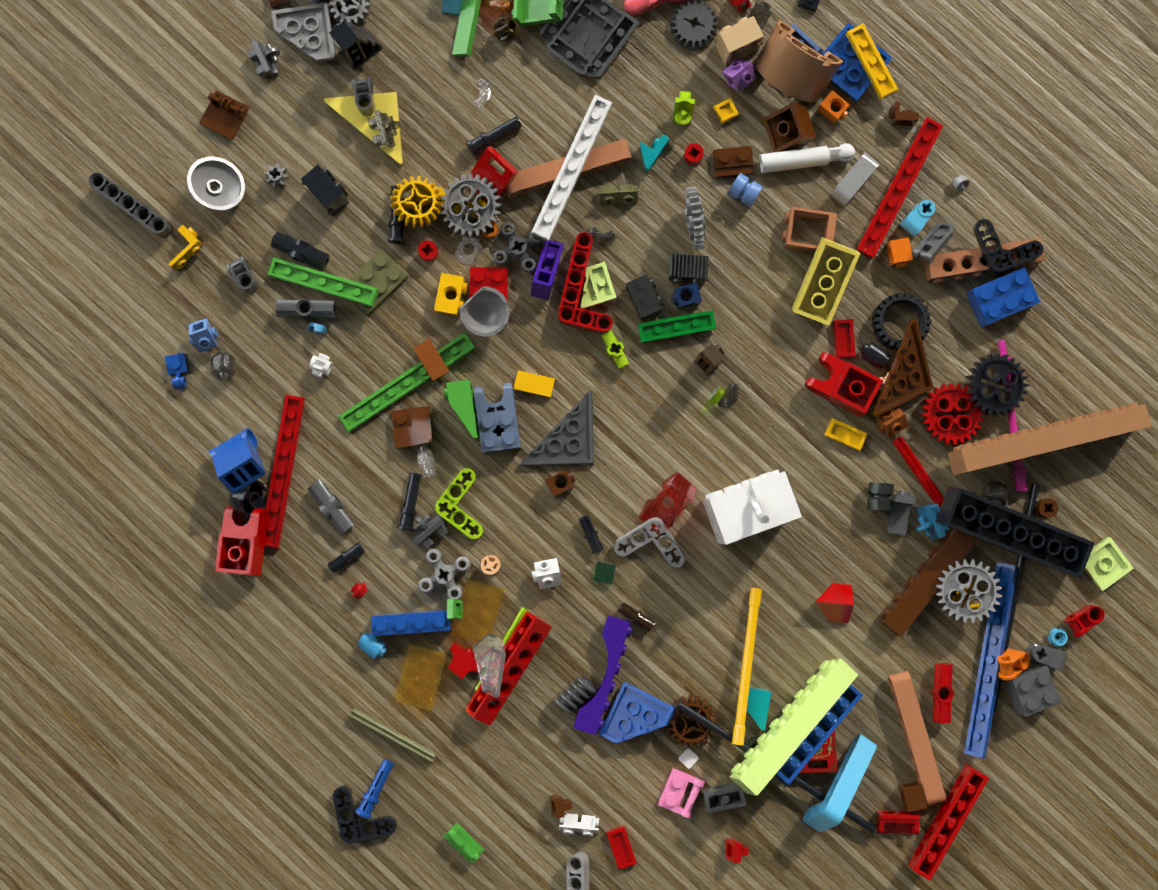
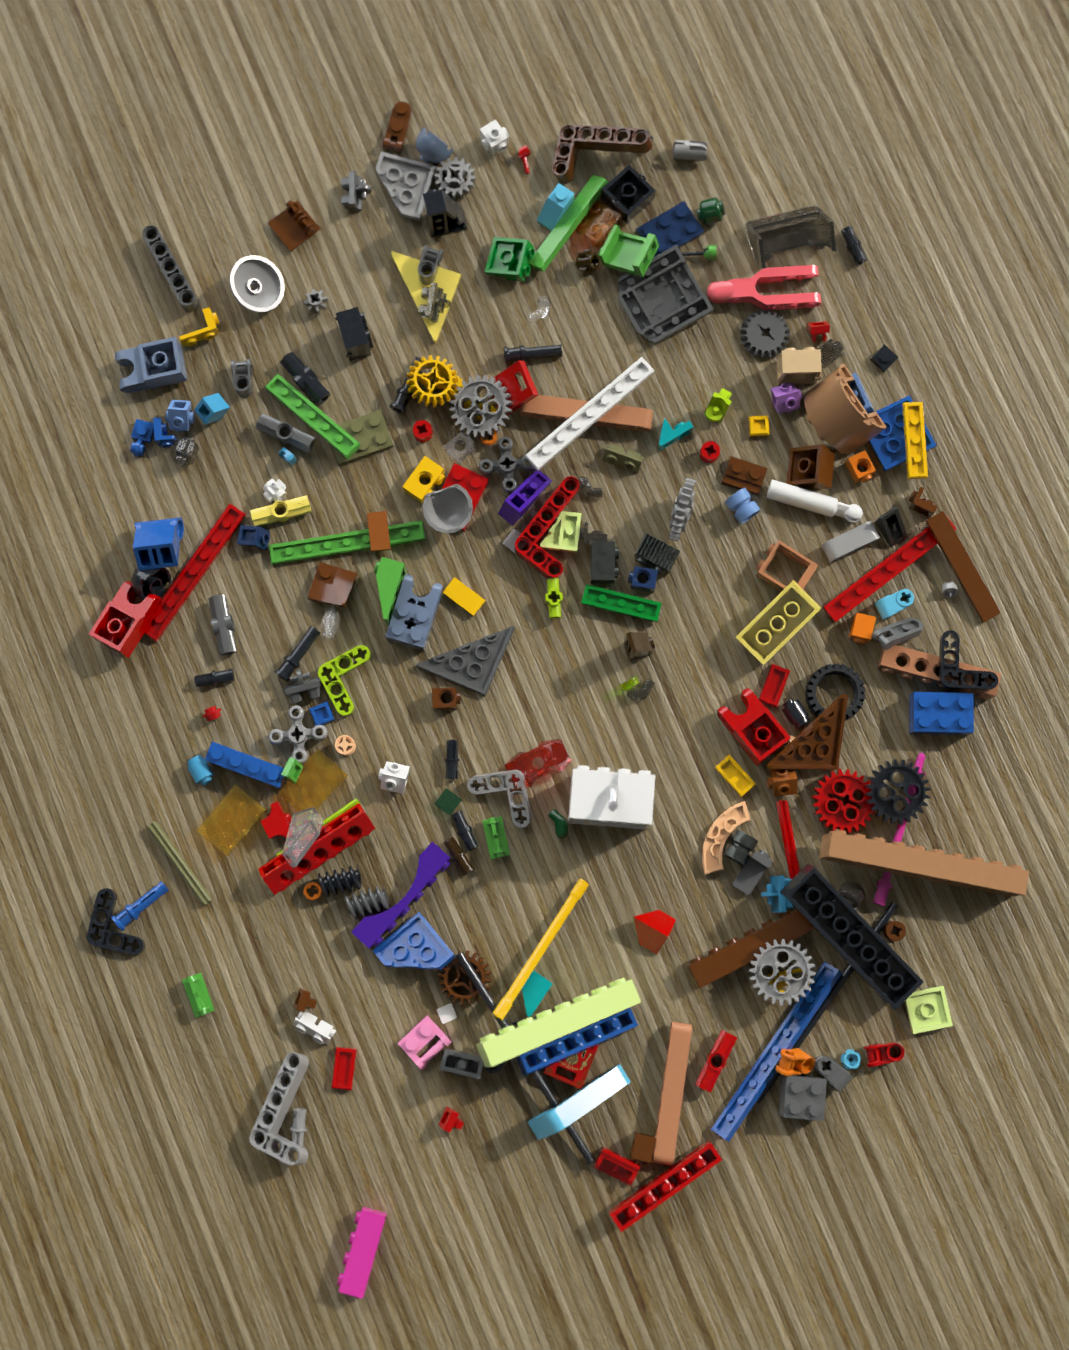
camera: 20 degrees right, 5 degrees down
none -> sand blue brick [114,337,187,393]
none -> blue bracket [153,417,177,448]
none -> dark azure brick [194,393,230,425]
none -> dark blue bracket [237,525,270,550]
none -> light yellow piece [250,495,312,526]
none -> orange bush [304,882,322,900]
none -> blue tile [309,701,335,726]
none -> black piece [318,864,362,897]
none -> black pin [451,810,479,852]
none -> bright green hinge [482,816,510,859]
none -> green plate [485,237,535,281]
none -> light grey tile [502,529,527,555]
none -> dark green arm [548,809,568,839]
none -> clear smoke bracket [580,522,607,545]
none -> light nougat tile [702,801,751,875]
none -> pearl dark grey slope [875,507,907,547]
none -> reddish brown tile [925,511,1001,623]

